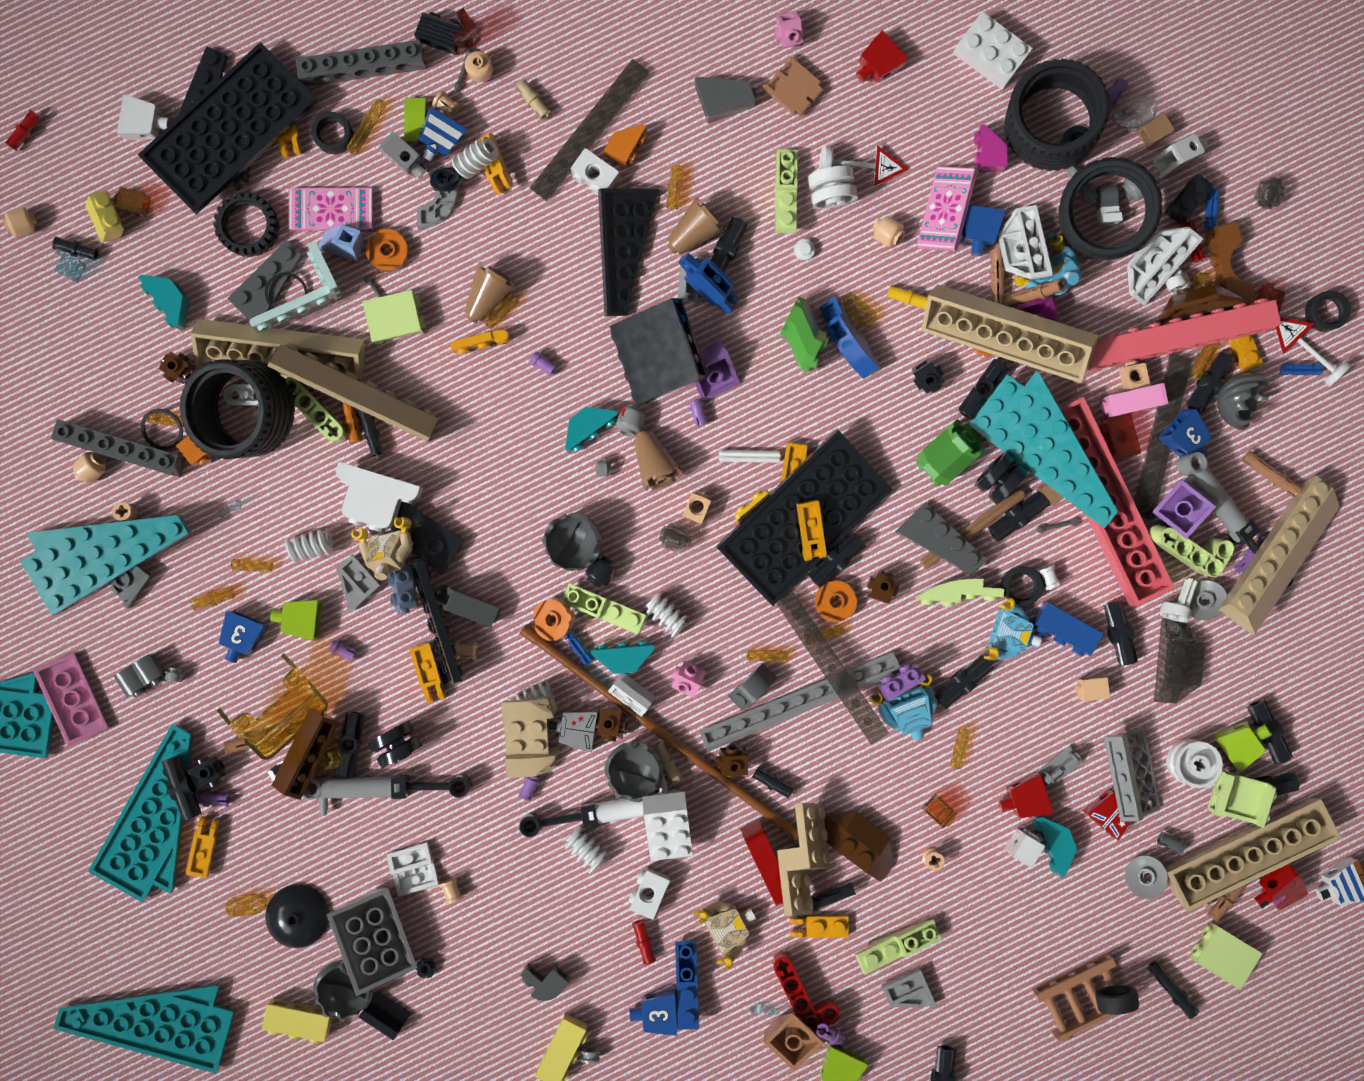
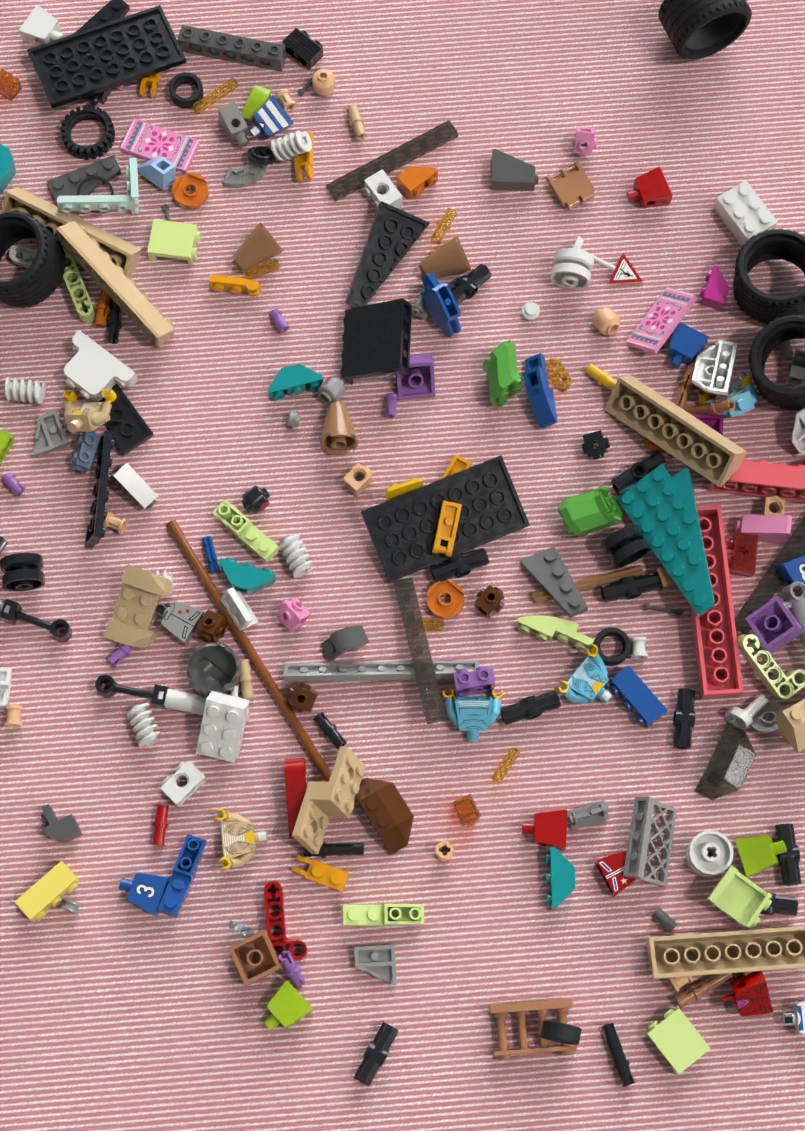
camera: 20 degrees right, 15 degrees down
light orange hinge [410,642,445,704] -> none
clear red panel [452,8,481,54] -> none
orange plate [533,598,575,641] -> none
dark grey piece [542,513,602,571] -> none
clear smoke head [659,523,692,553] -> none
white axle [719,450,781,463] -> none
clear yellow axle [747,649,788,662] -> none
yellowish green slope [775,149,797,234] -> none
white brick [1004,828,1045,868] -> none
light nougat brick [1075,676,1110,701] -> none
light grey dish [1125,856,1168,899] -> none

